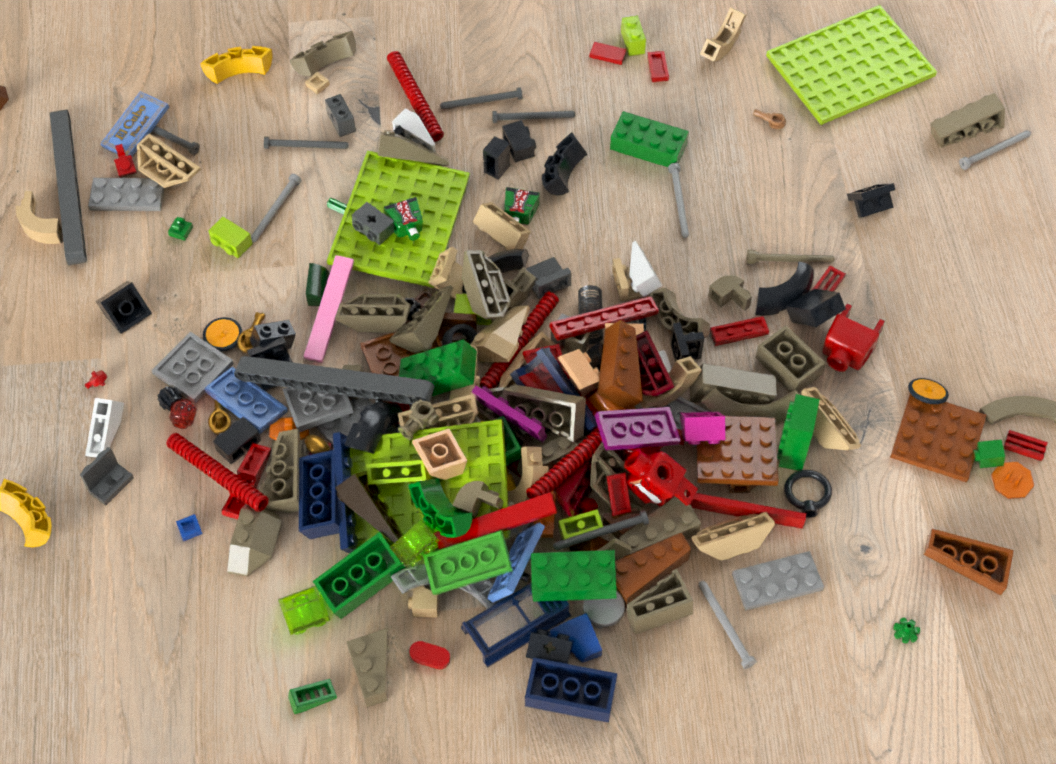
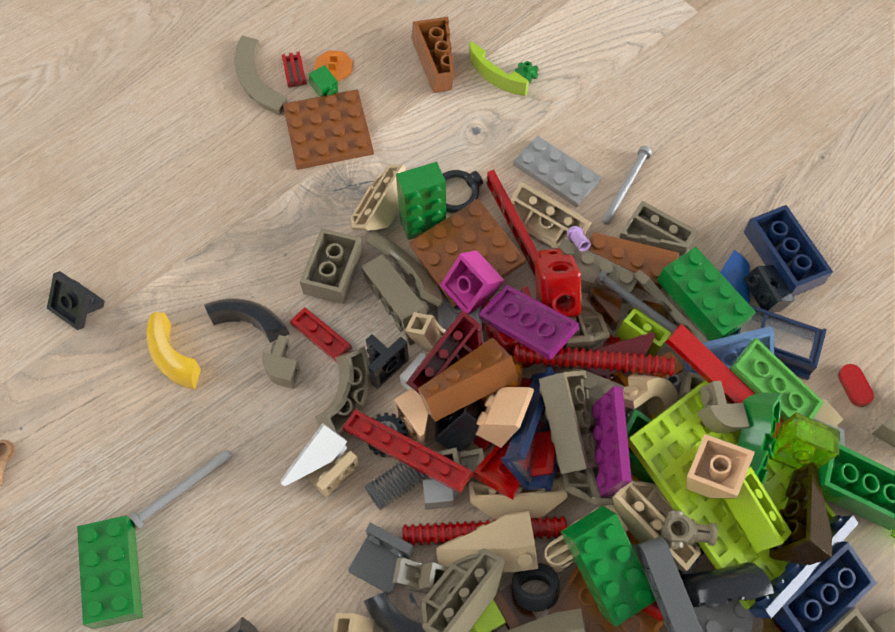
camera: 125 degrees left, 5 degrees up
red tile [606,472,632,516] -> none
dark tan piece [746,250,835,264] -> none
black brick [785,289,846,327] -> none
red tile [812,266,846,292] -> none
red piece [822,303,885,372] -> none
light orange wheel [908,378,949,404] -> none
none -> yellow brick [146,312,201,390]
none -> lime slope [469,41,529,96]
none -> lavender pin [567,226,591,251]

